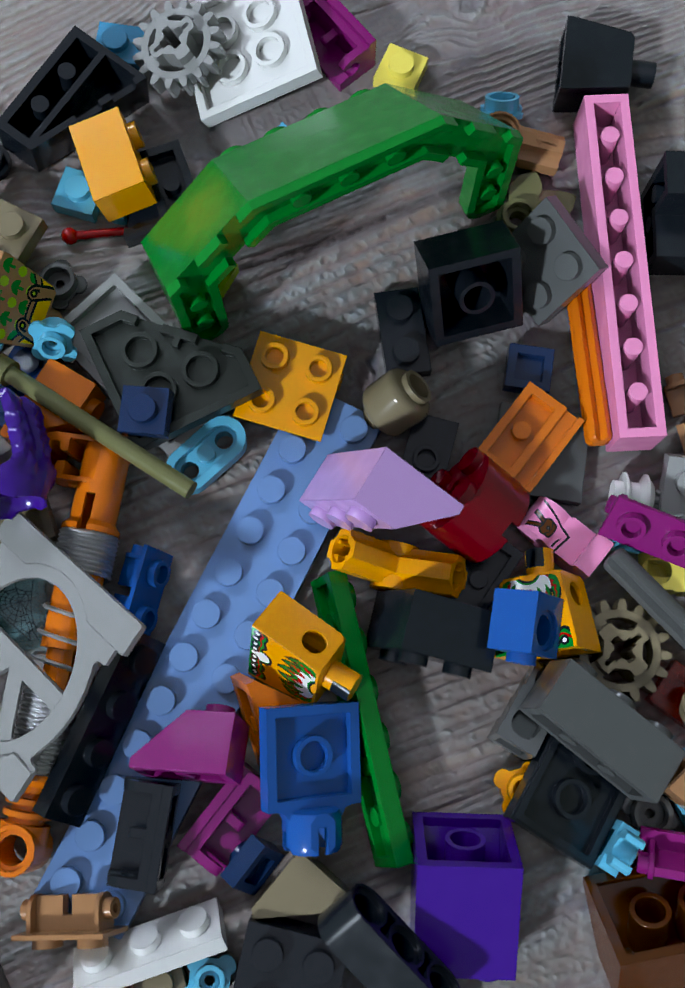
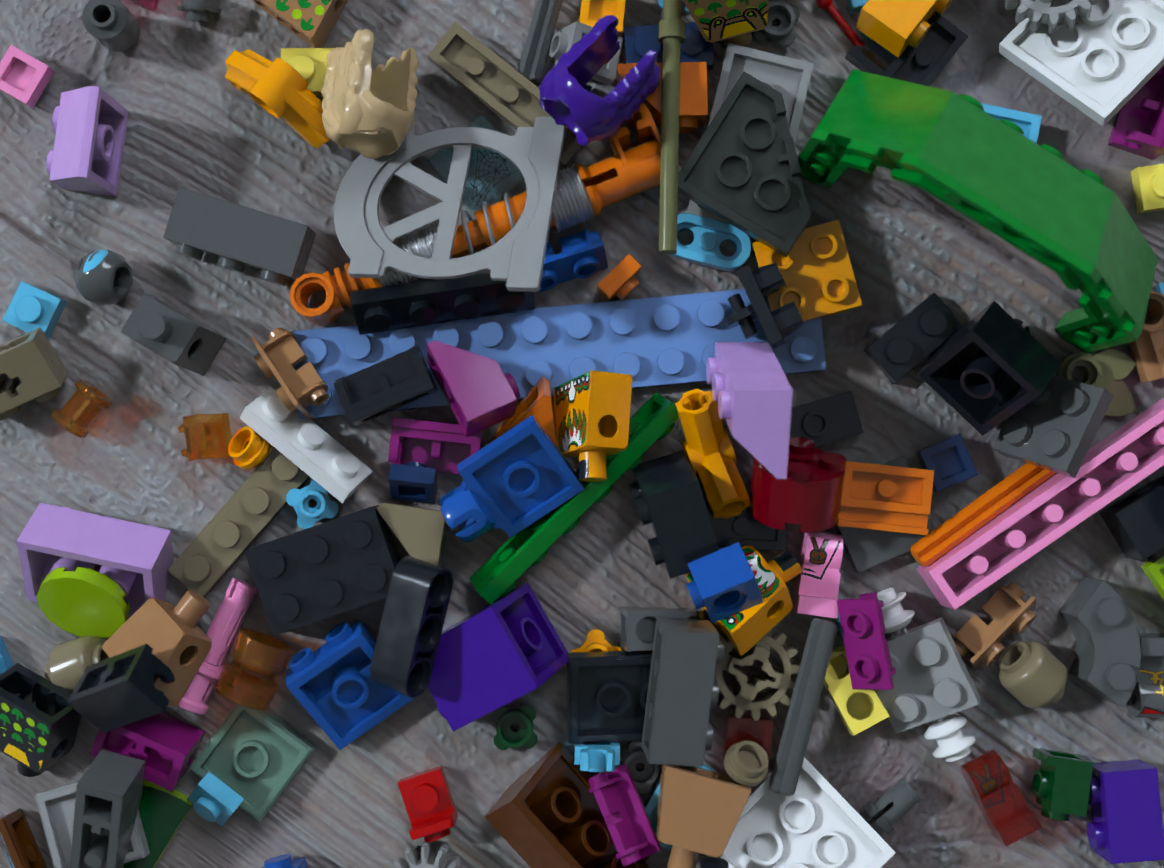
camera: 55 degrees right, 10 degrees up
medium azure plate [28,317,78,362] -> none
dark blue plate [117,385,174,439] -> none
dark tan head [363,368,431,436] -> none
none -> dark green plate [492,704,538,750]
none -> orange plate [596,254,642,302]
none -> black hips [723,263,804,349]

